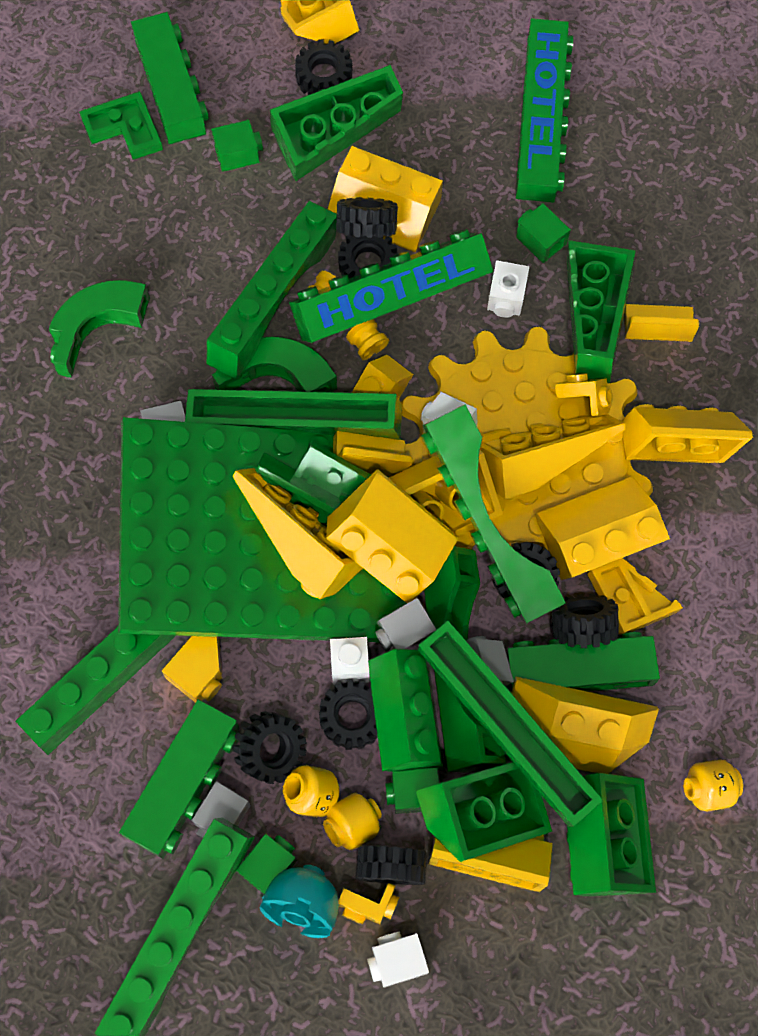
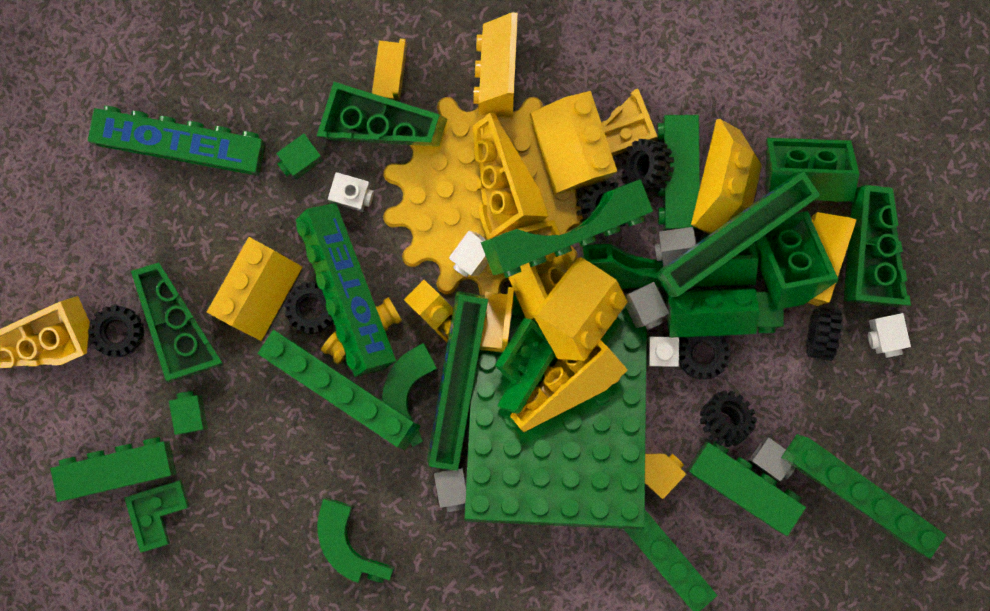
camera: 80 degrees left, 15 degrees up
green brick [236,833,297,894] -> none
teal cylinder [260,865,339,938] -> none
yellow head [283,765,339,817] -> none
yellow head [323,793,382,850] -> none
black tyre [336,197,398,238] -> none
yellow bracket [339,883,399,925] -> none
yellow bracket [555,373,613,416] -> none
yellow head [683,760,743,811] -> none
none -> green wedge [844,185,911,307]

